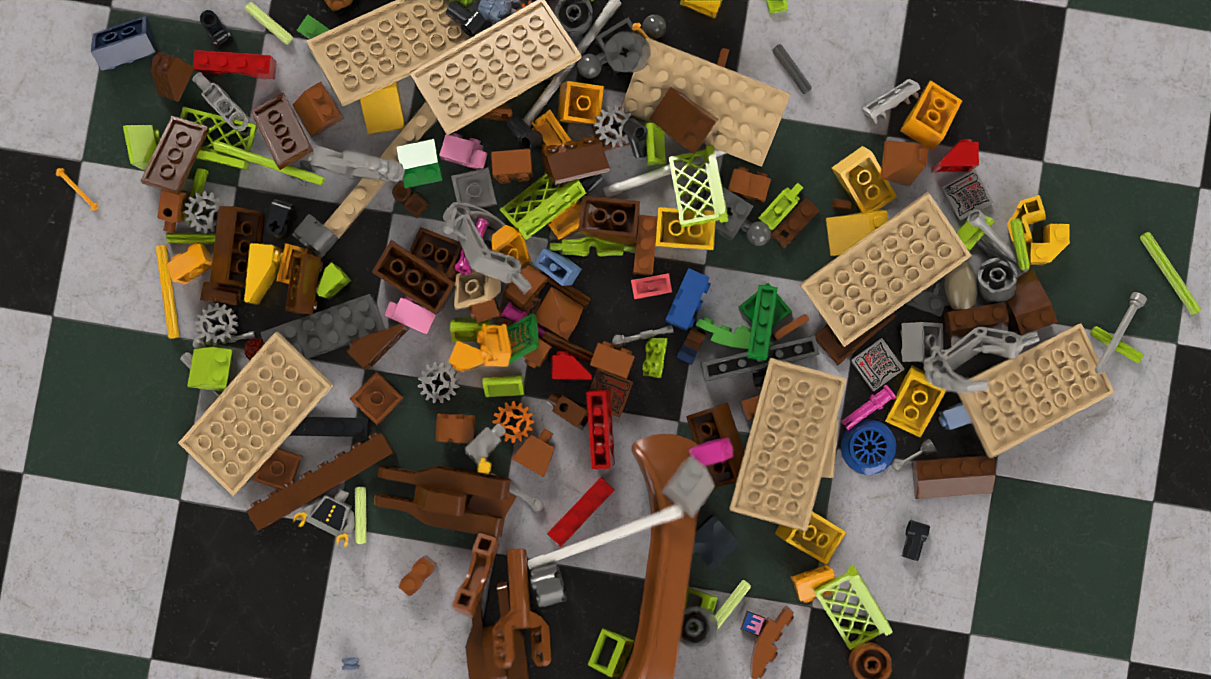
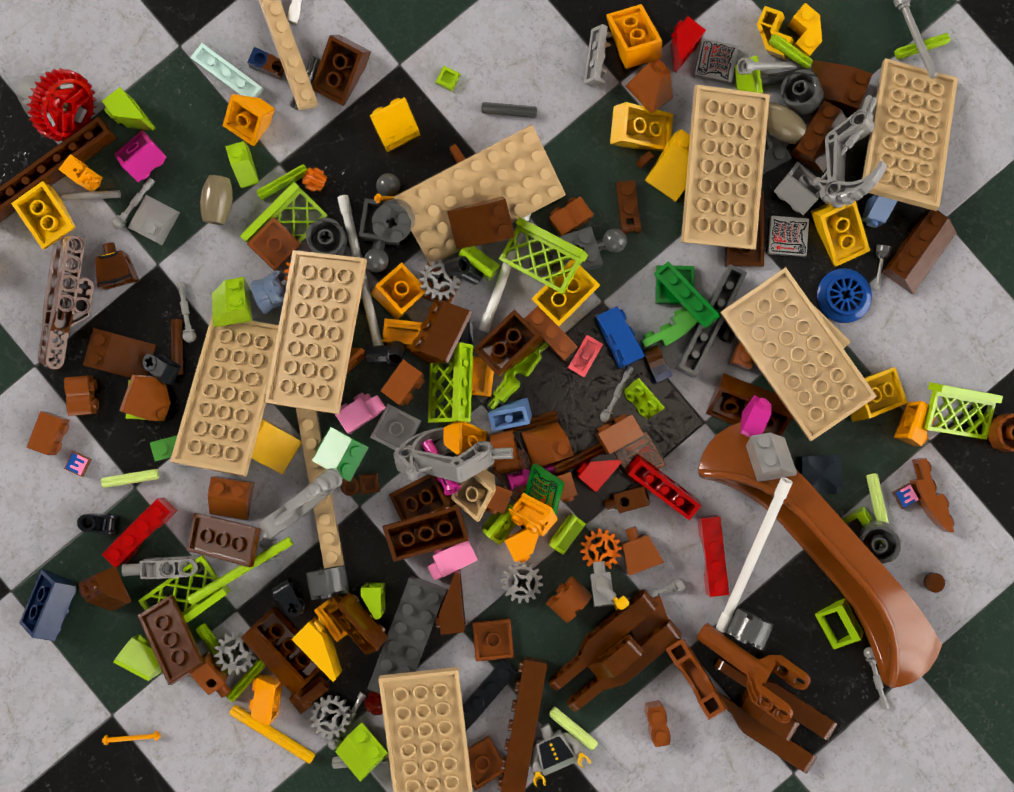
camera: 55 degrees left, 0 degrees up
black piece [446,0,486,37] -> none
lime hinge [758,183,803,231] -> none
dark orange tile [772,314,810,341] -> none
dark pink pin [841,385,896,431] -> none
black piece [901,520,930,561] -> none

